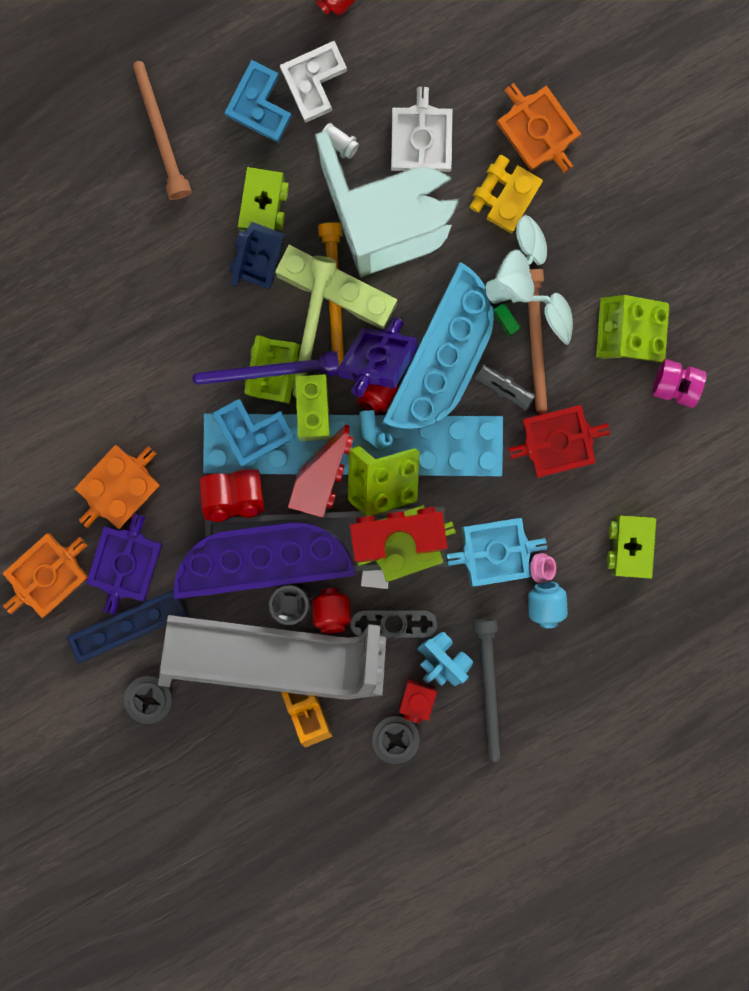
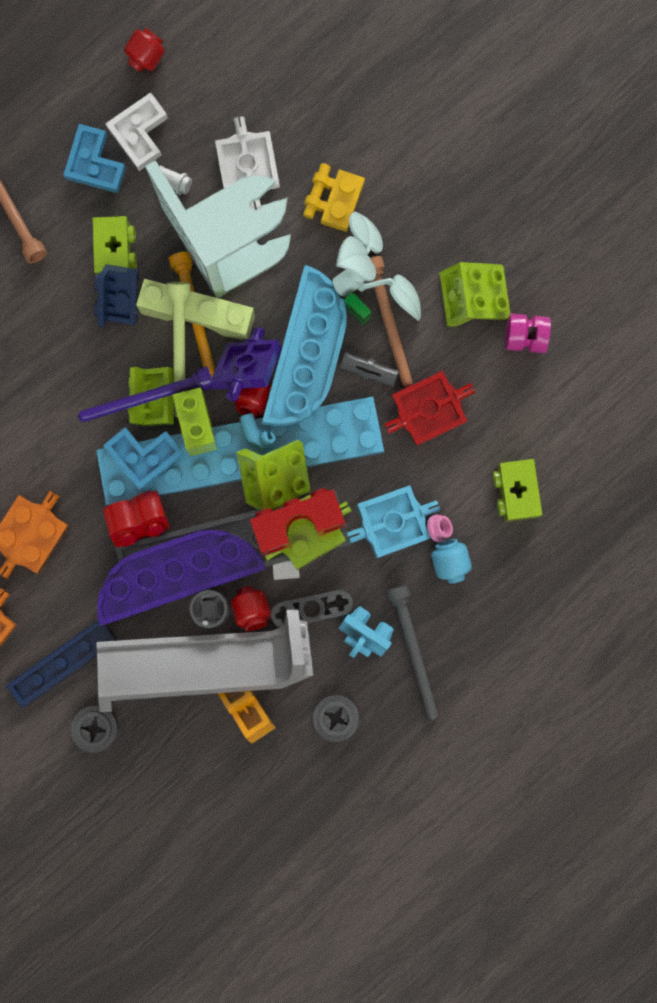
camera: 10 degrees left, 5 degrees down
dark purple plate [86,513,163,614] -> none
slope [288,424,353,518] -> none
red brick [399,679,437,723] -> none
orange plate [497,83,581,174] -> none

